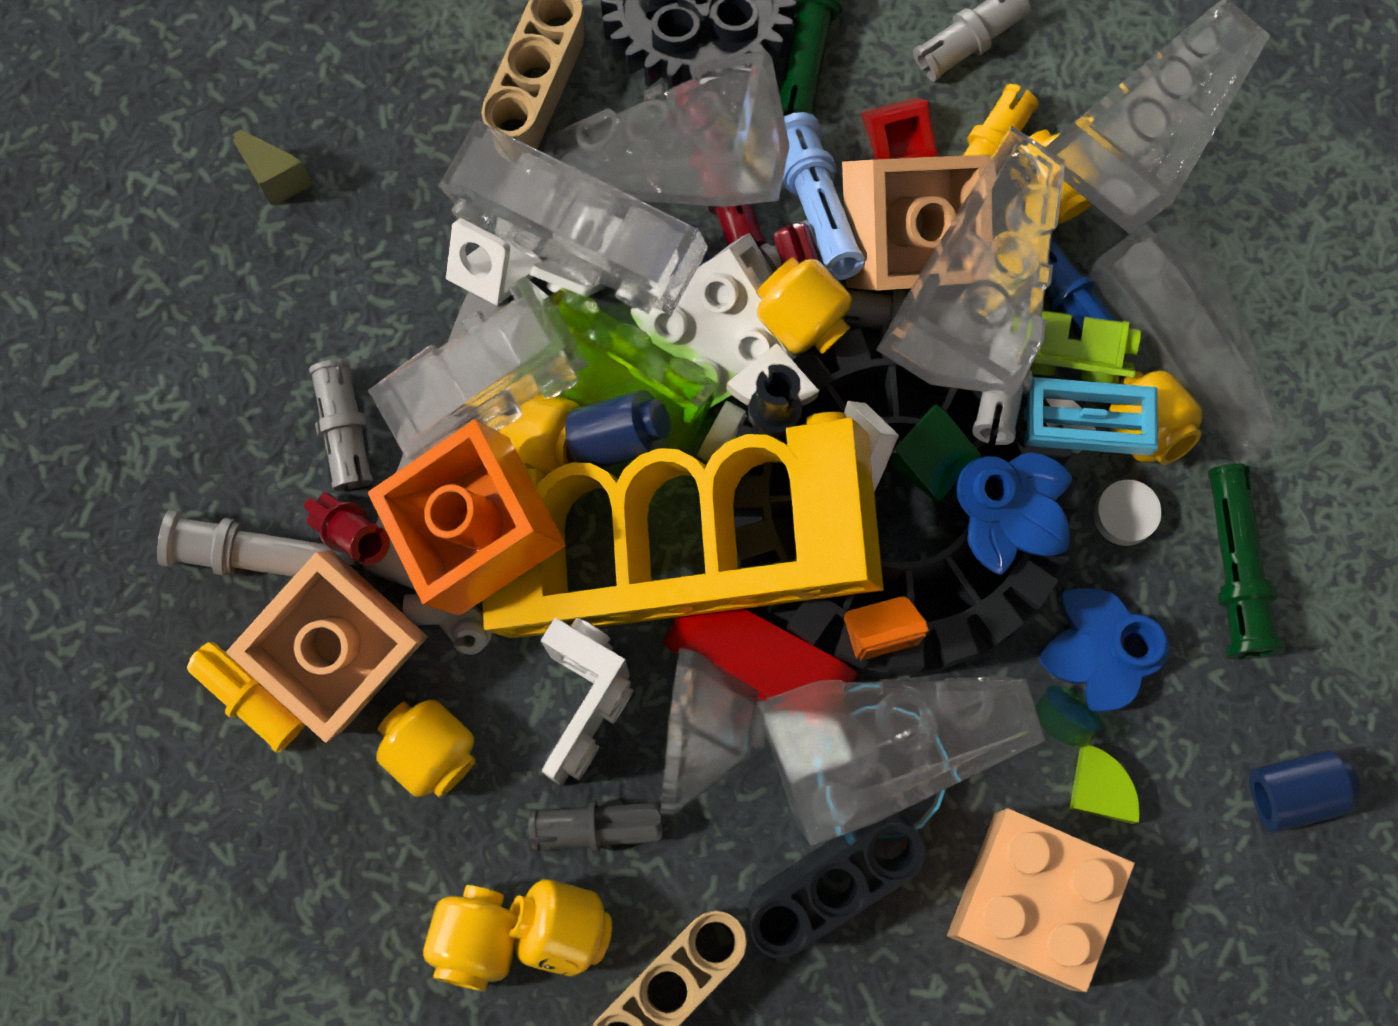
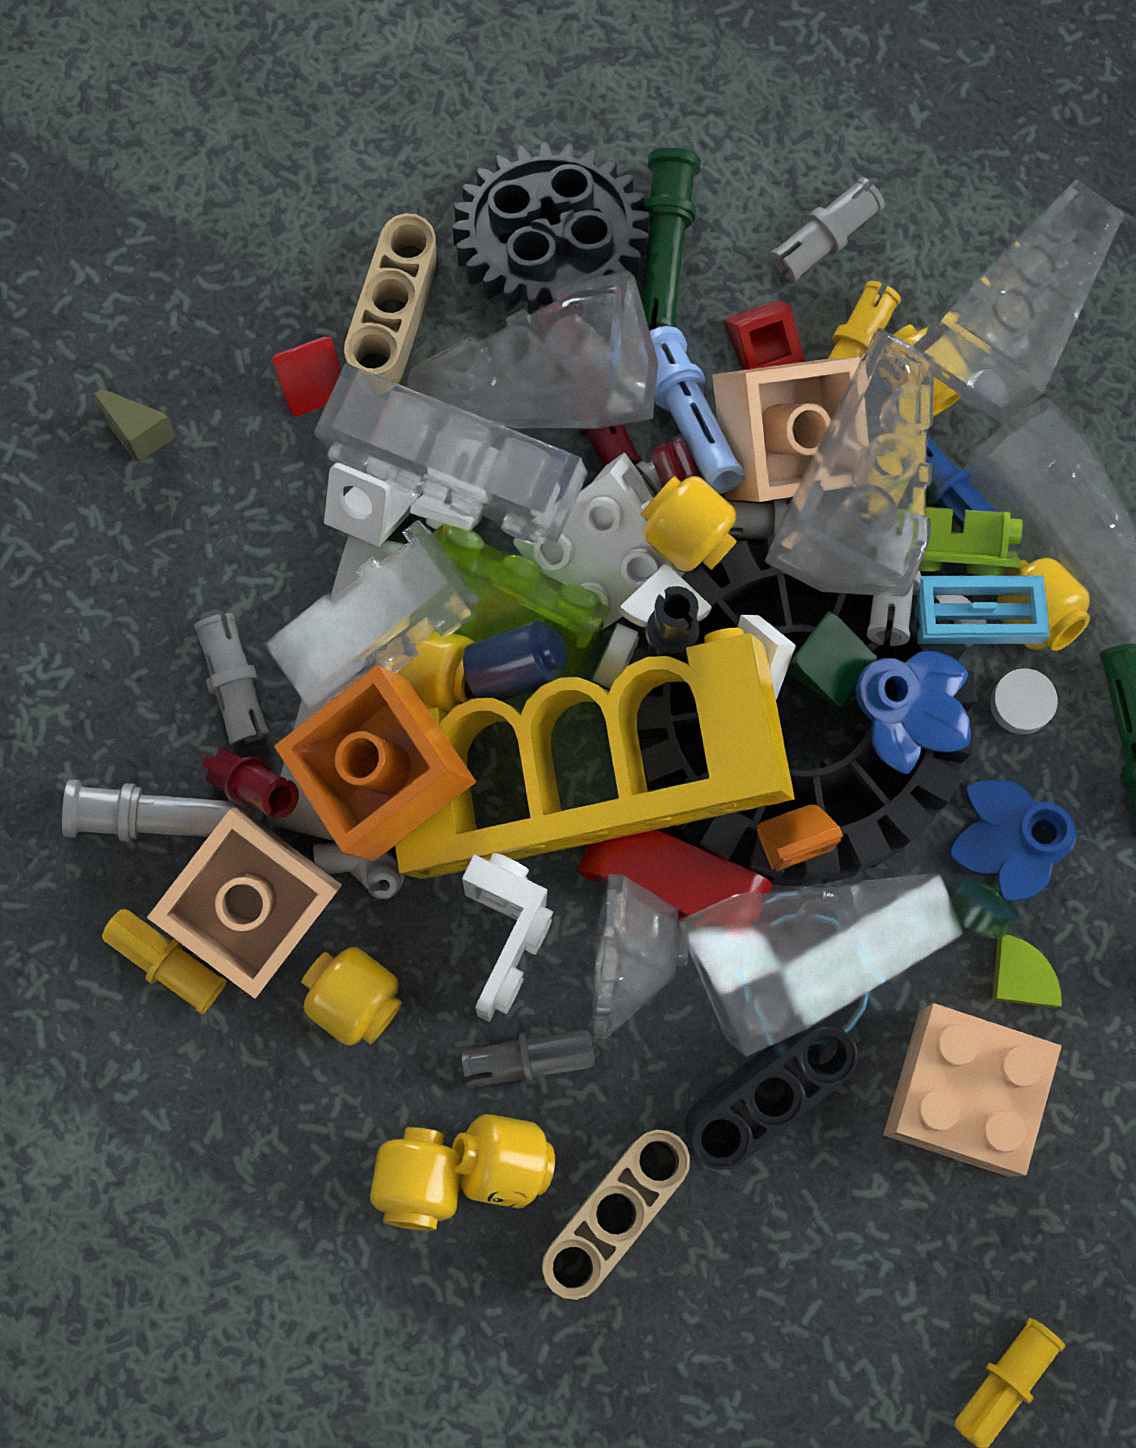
camera: 10 degrees left, 0 degrees up
none -> red slope [272,336,348,417]

